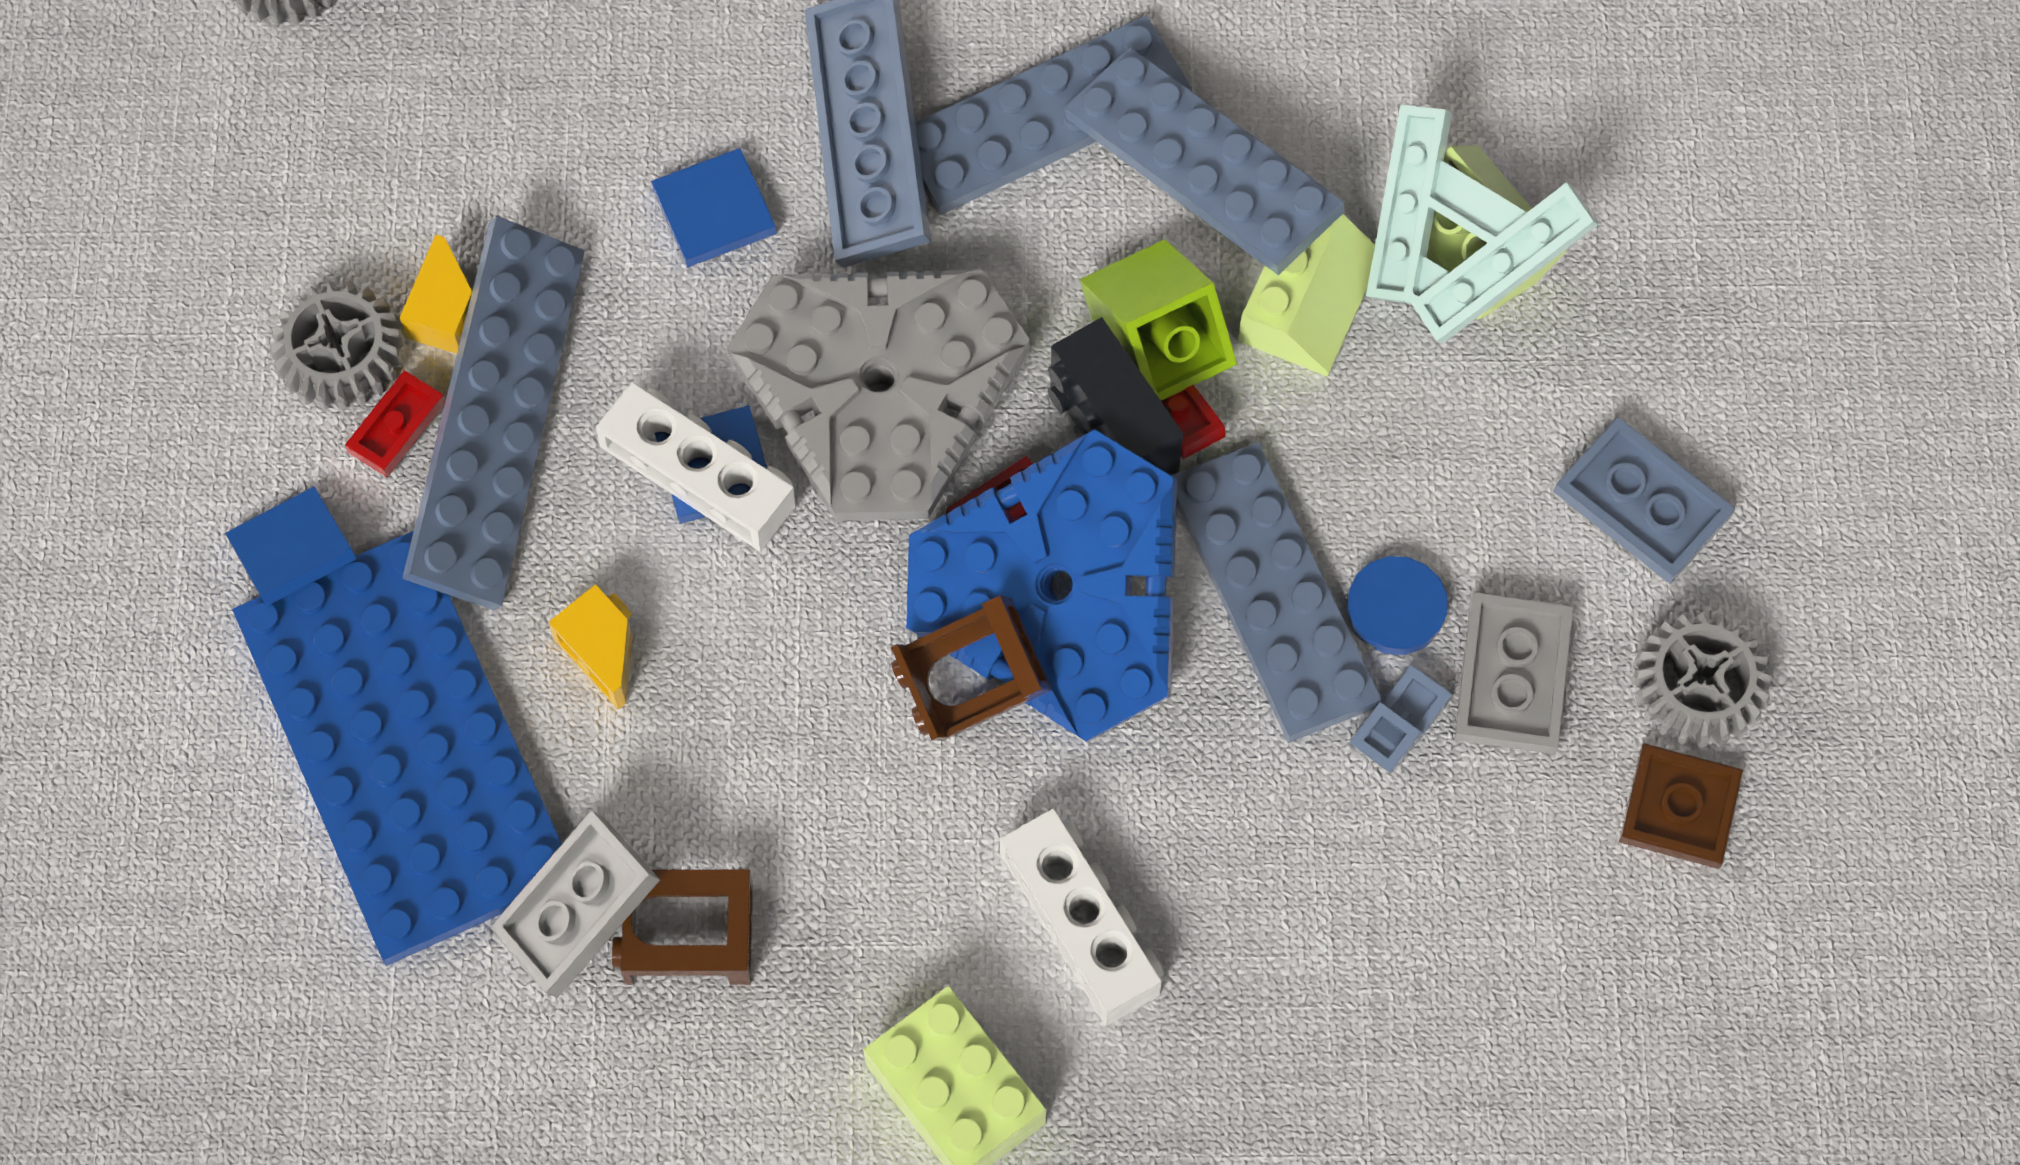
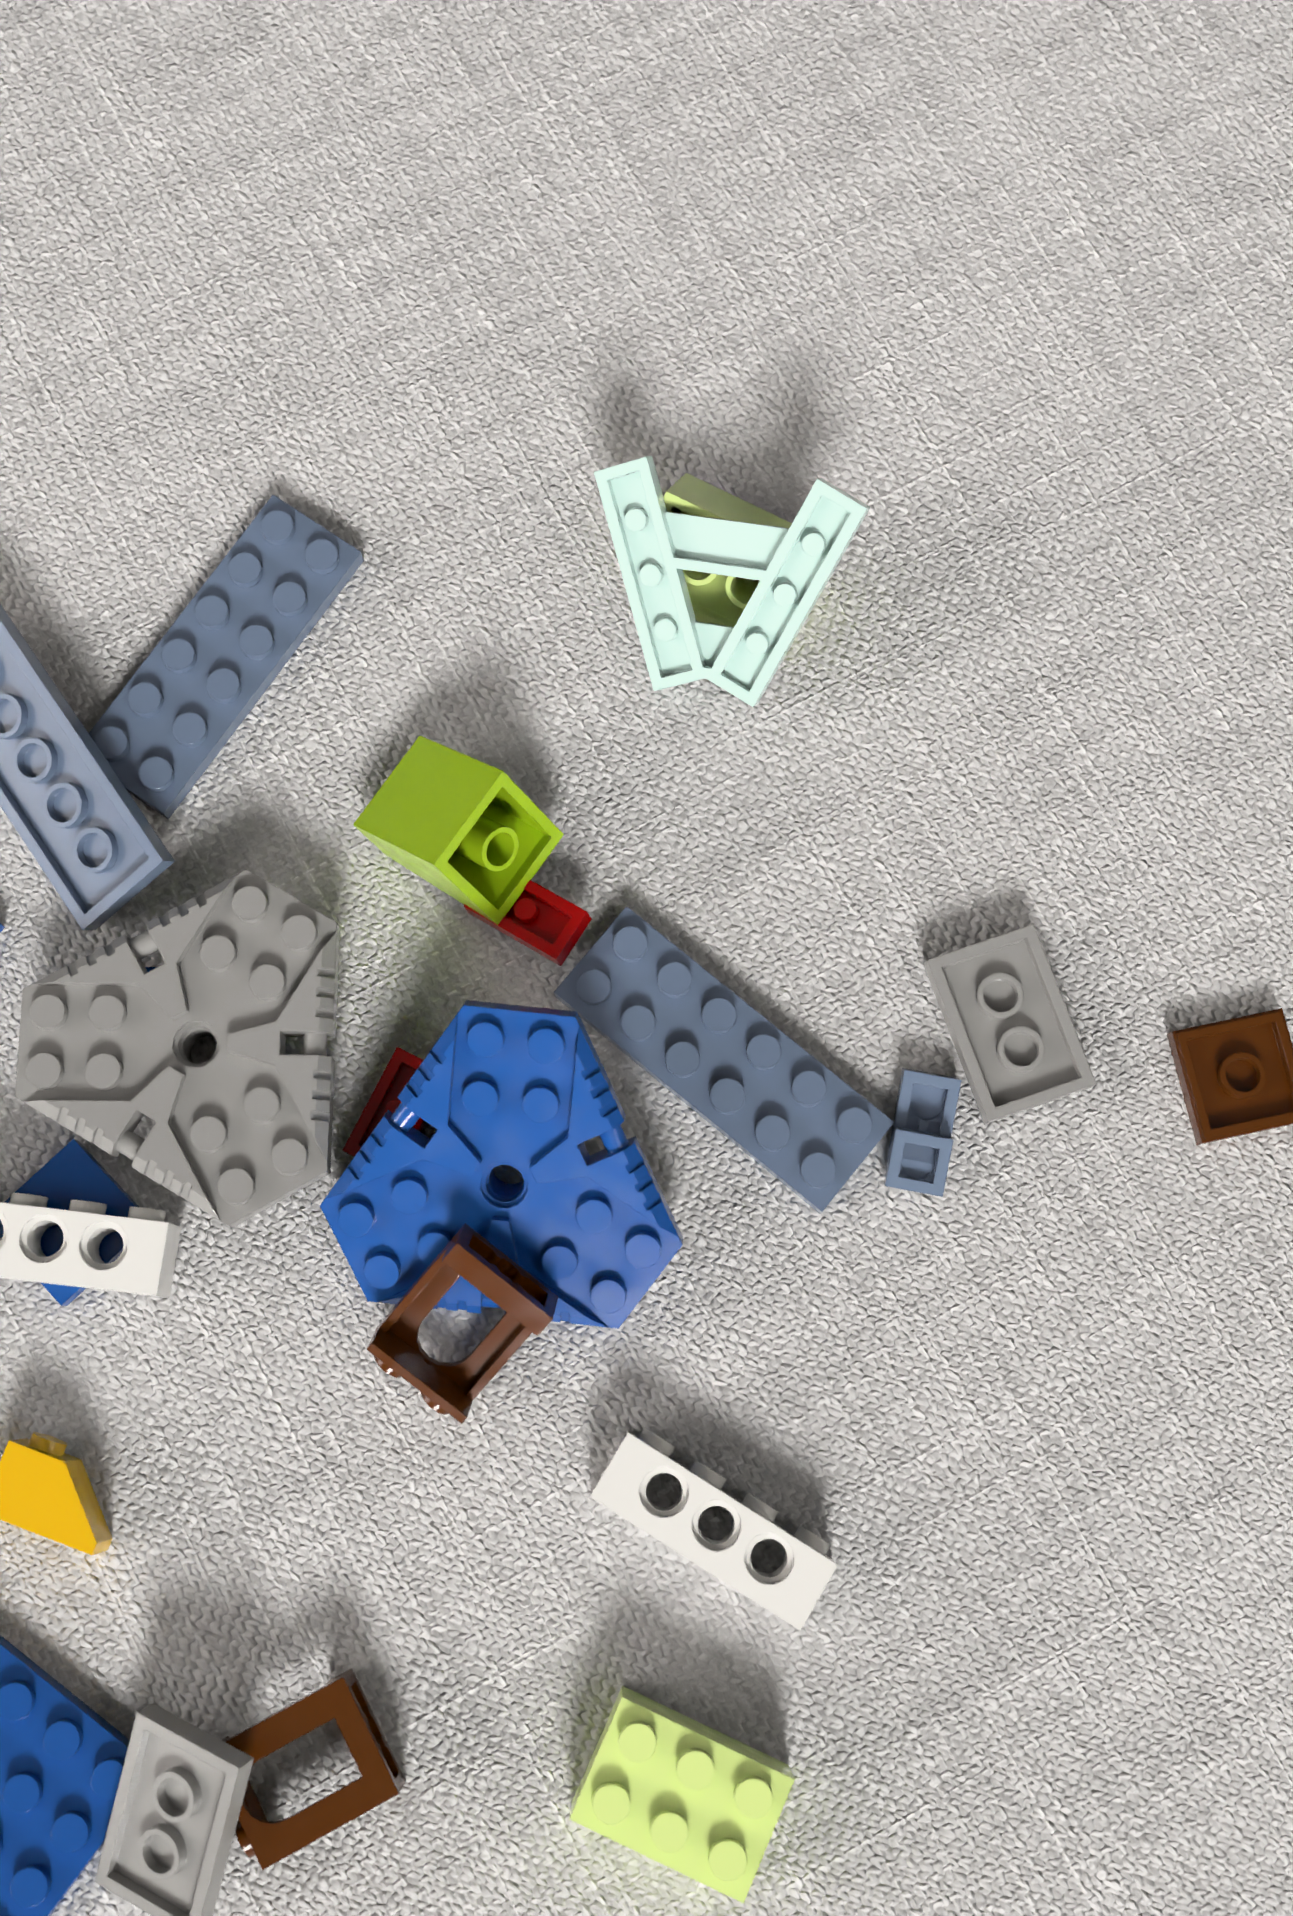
camera: 30 degrees left, 10 degrees up
black brick [1047,317,1183,475] -> none
sand blue plate [1064,47,1344,276] -> none
yellowish green slope [1238,214,1375,377] -> none
blue tile [1347,556,1447,655] -> none
sand blue plate [1553,417,1736,584] -> none
light grey gear [1632,611,1772,749] -> none

